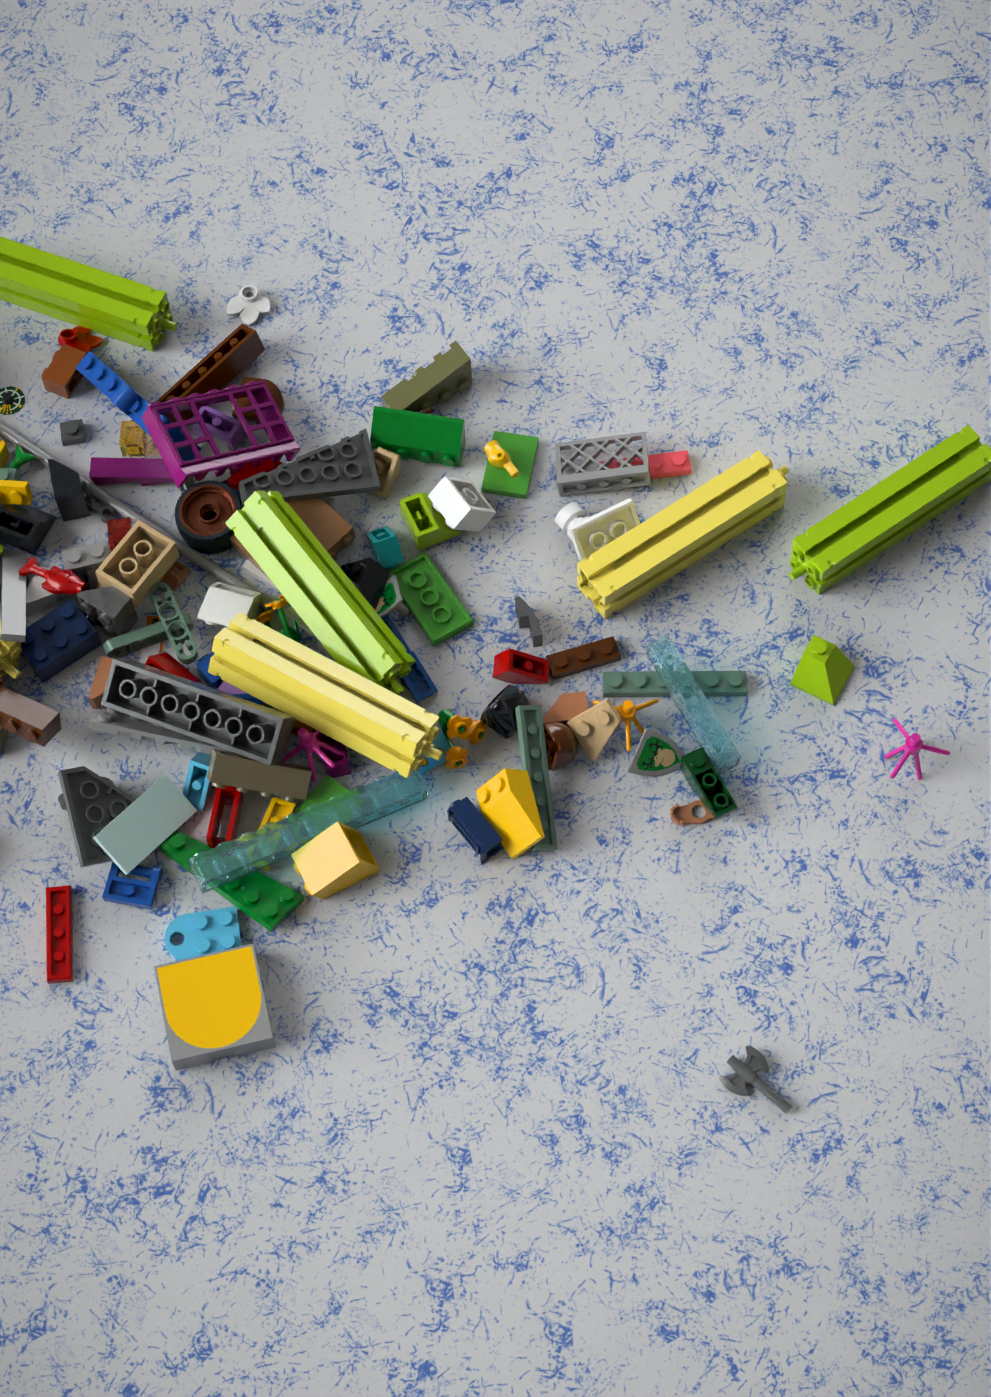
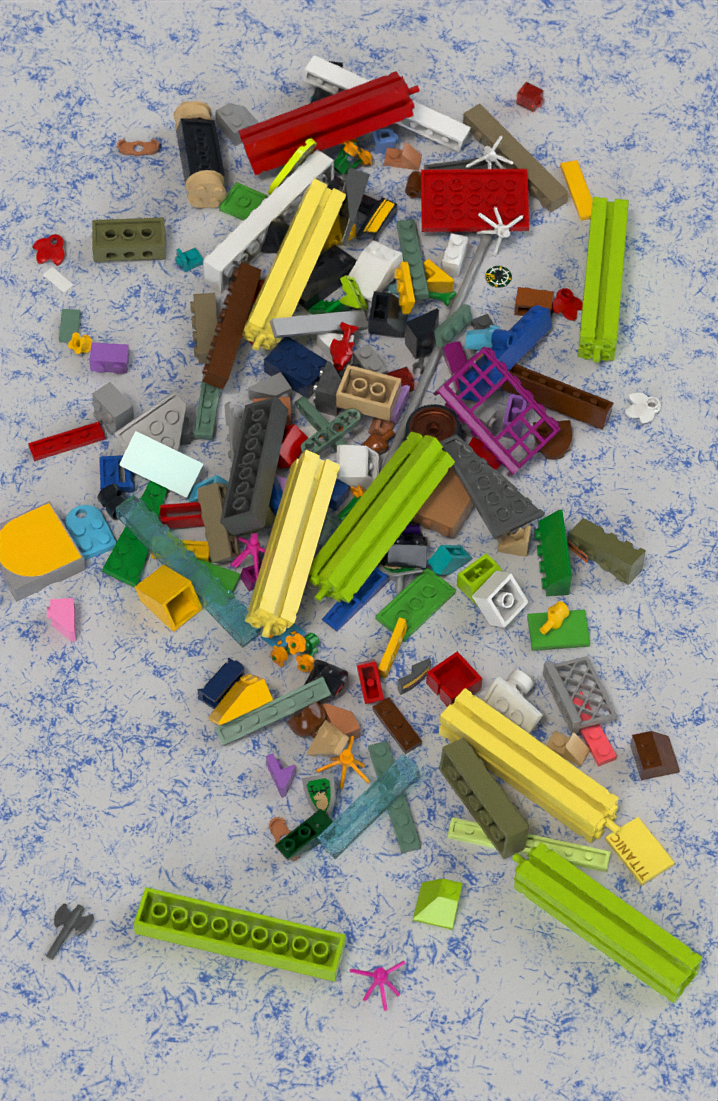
camera: 70 degrees right, 5 degrees down
none -> bright pink slope [47,598,76,642]
none -> light grey brick [92,382,134,438]
none -> black wheel [97,484,132,520]
none -> lime brick [133,887,346,982]
none -> sand green plate [194,374,220,440]
none -> light grey slope [248,372,292,401]
none -> medium lavender slope [266,753,296,798]
none -> dark orange piece [361,429,395,454]
none -> yellow tile [378,617,408,678]
none -> red piece [426,651,482,707]
none -> sand green plate [434,304,472,347]
none -> olive brick [439,738,529,859]
none -> yellowish green tile [447,817,611,872]
none -> medium azure slope [465,325,501,350]
none -> tan slope [546,731,590,766]
none -> light yellow tile [605,817,675,886]
none -> reddish brown slope [630,731,680,780]

